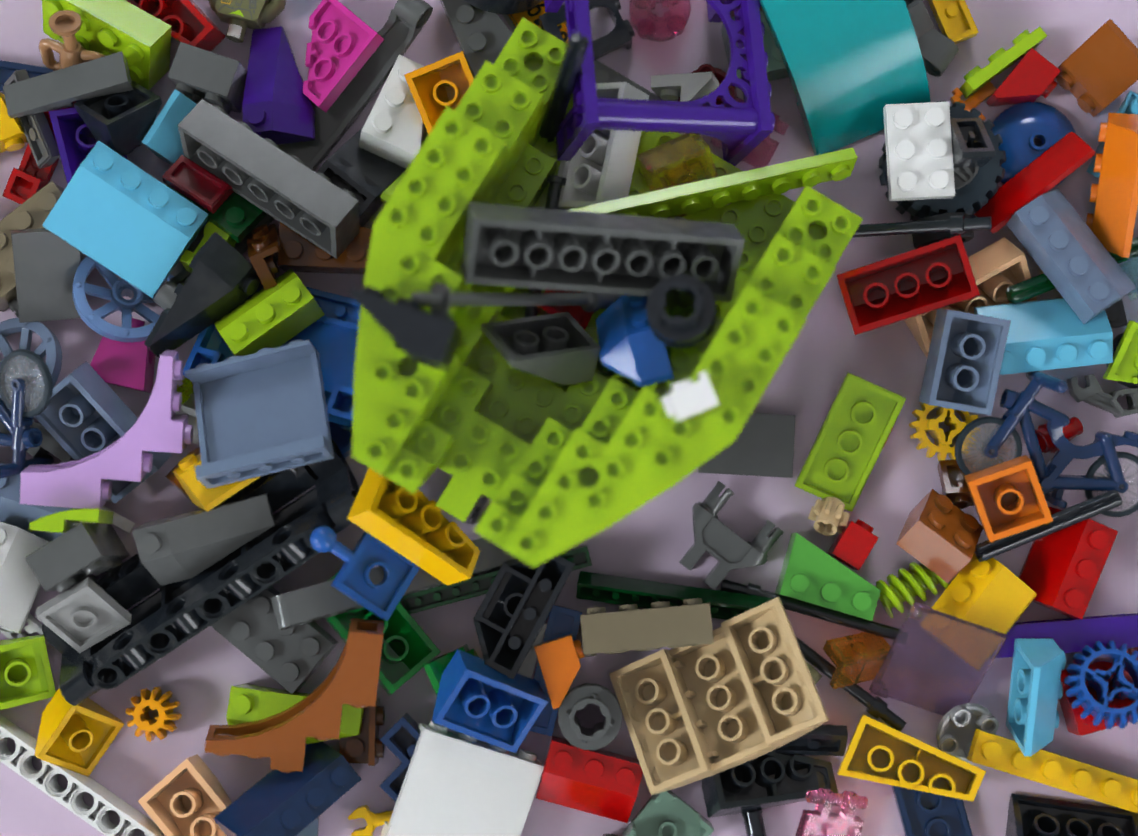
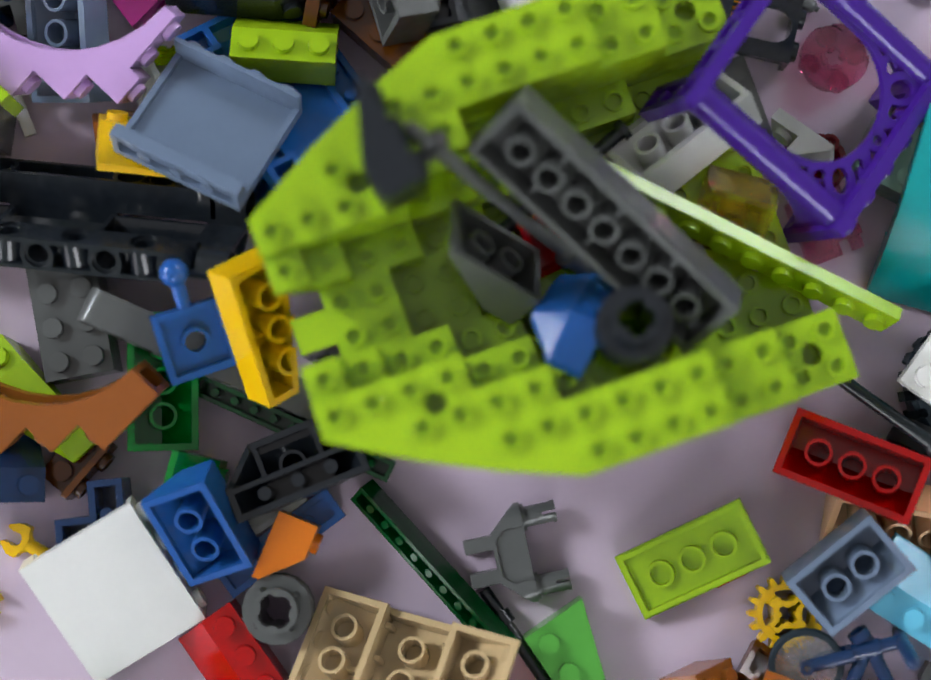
camera: 35 degrees right, 0 degrees up
dark grey wedge [132,493,276,586] -> none
black axle [540,32,589,142] -> none
dark tan wedge [580,598,714,657] -> none
white brick [660,370,719,423] -> none
dark grey tile [698,413,795,478] -> none
tan gear [808,497,850,536] -> none
red brick [827,519,879,570] -> none

